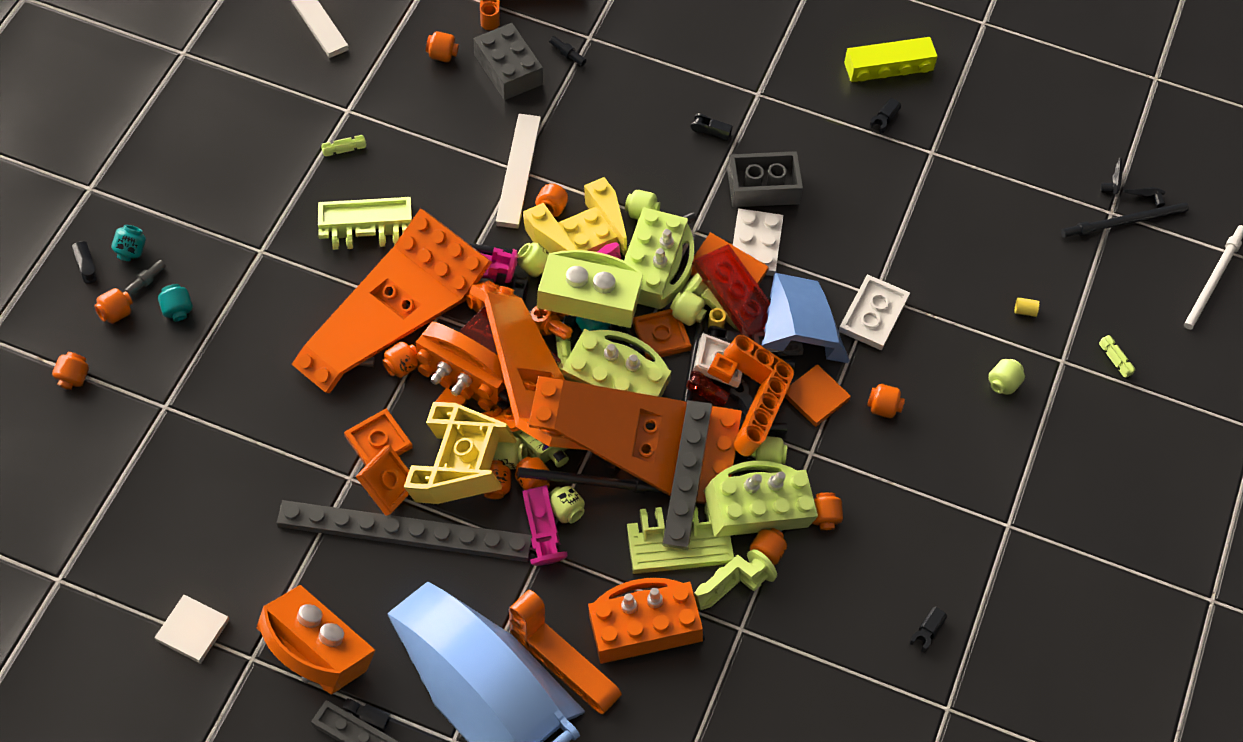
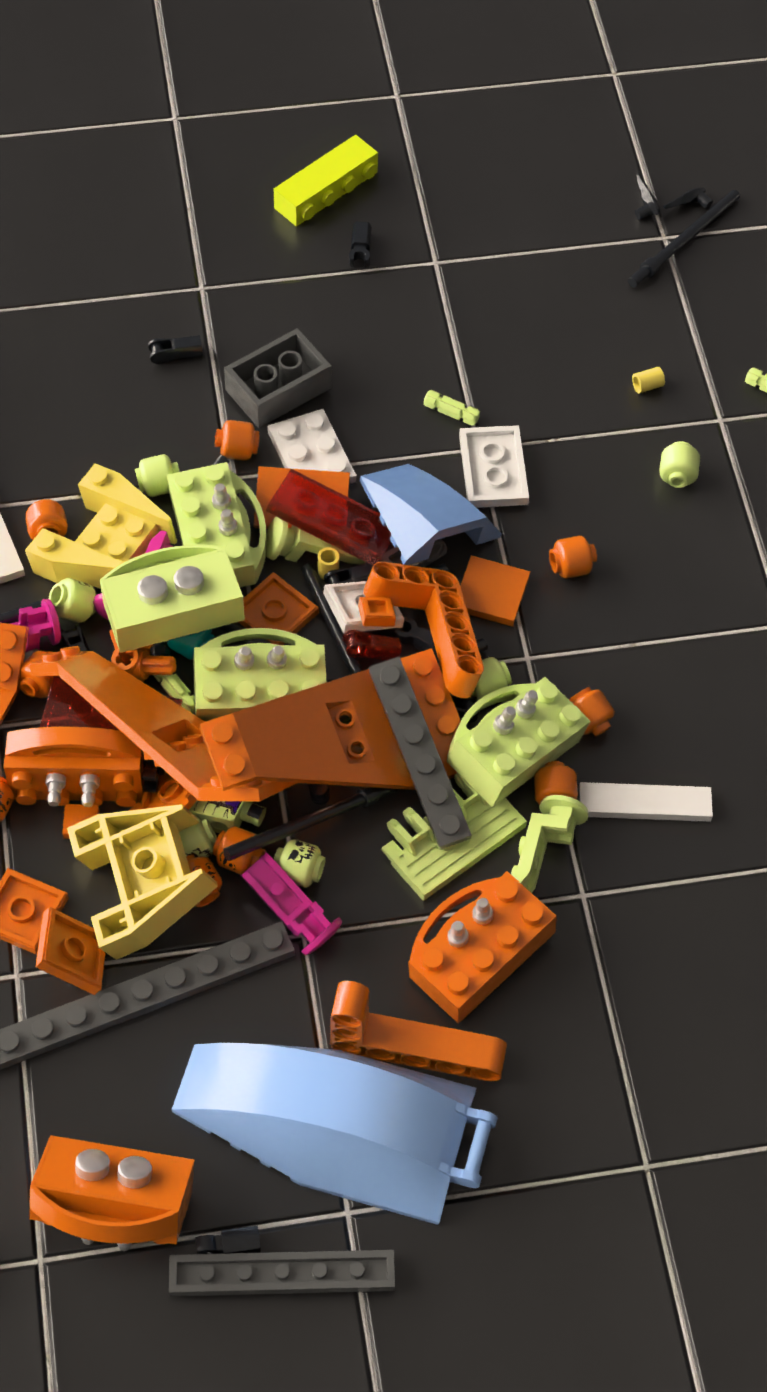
camera: 30 degrees left, 0 degrees up
yellowish green head [670,291,707,326] -> none
none -> orange head [215,420,259,461]
none -> yellowish green axle [424,390,480,426]
none -> white tile [579,782,713,822]

